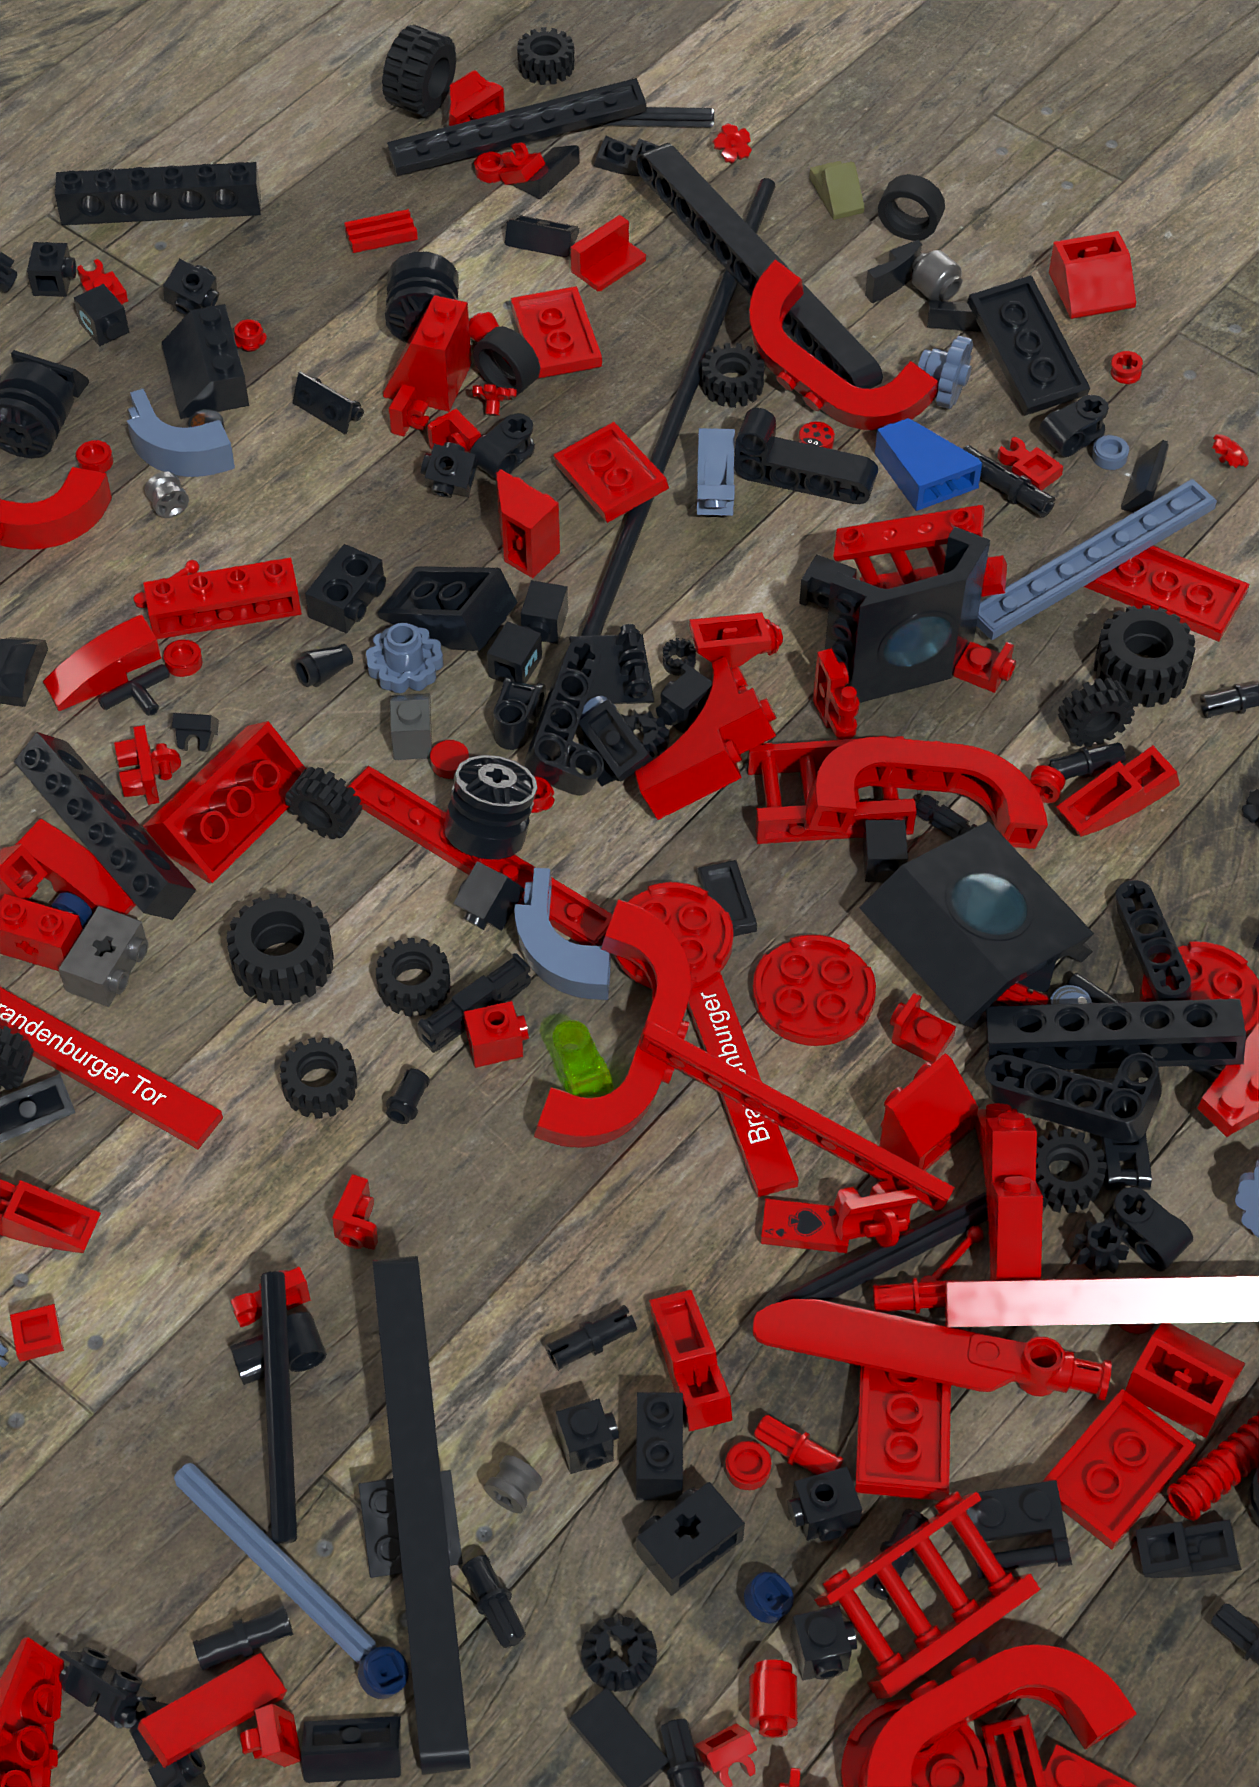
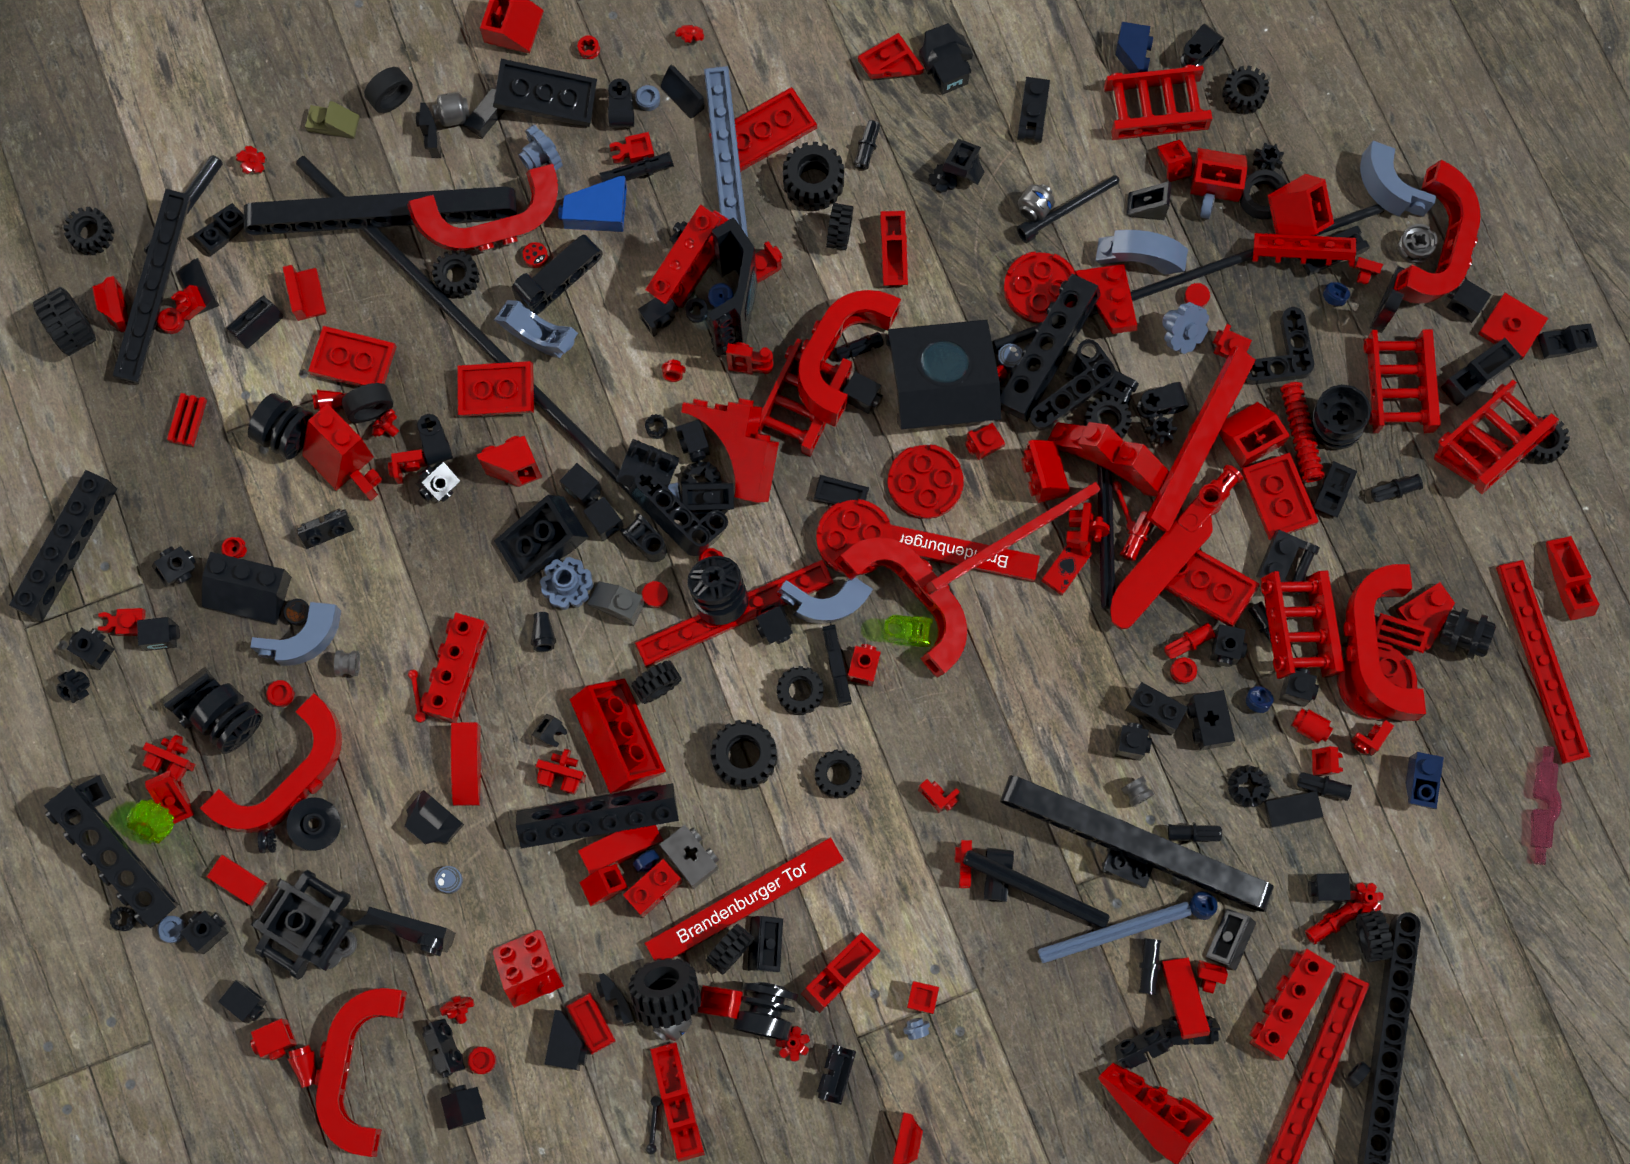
camera: 60 degrees left, 20 degrees up
black piece [98,664,170,716] -> none
red tile [163,640,203,677] -> none
black brick [305,544,386,634] -> none
black pin [385,1068,430,1124] -> none
black pin [545,1305,637,1371] -> none
red slope [649,1290,733,1432] -> none
red slope [689,612,772,669] -> none
red bush [1029,765,1066,803] -> none
black axle [1046,742,1126,780] -> none
black beam [1116,880,1192,1001] -> none

